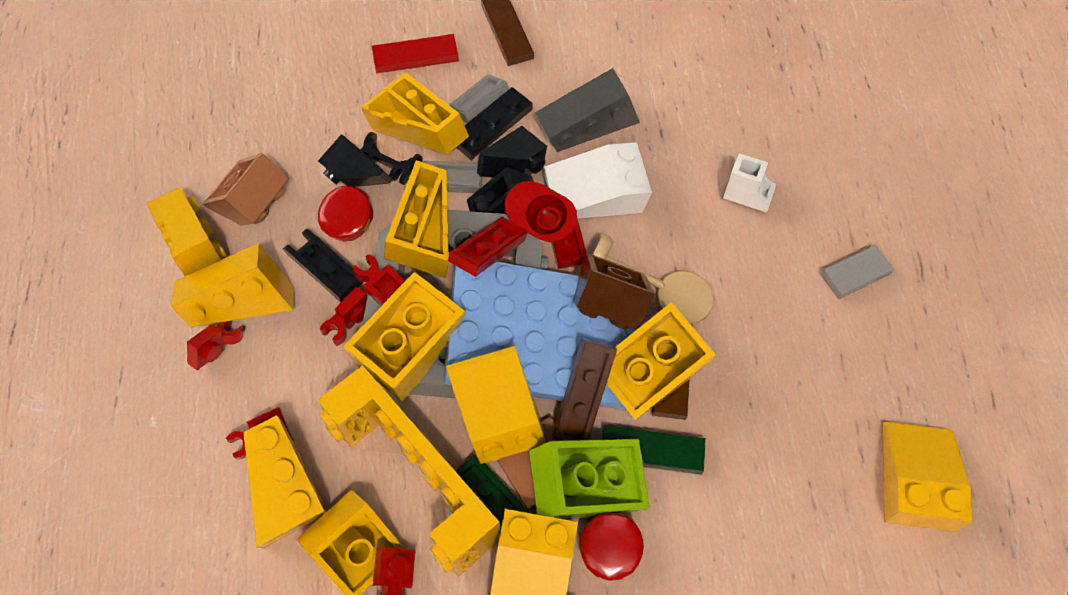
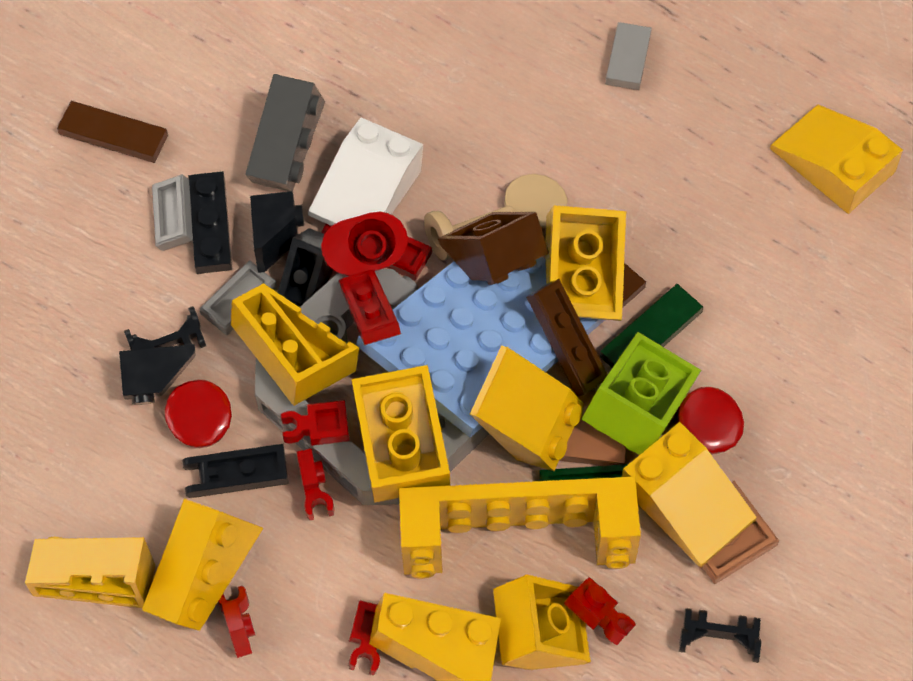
camera: 50 degrees left, 0 degrees up
nougat slope [203,153,289,226] -> none
yellow wedge [361,72,469,155] -> none
red tile [372,34,459,74] -> none
white brick [723,153,777,213] -> none

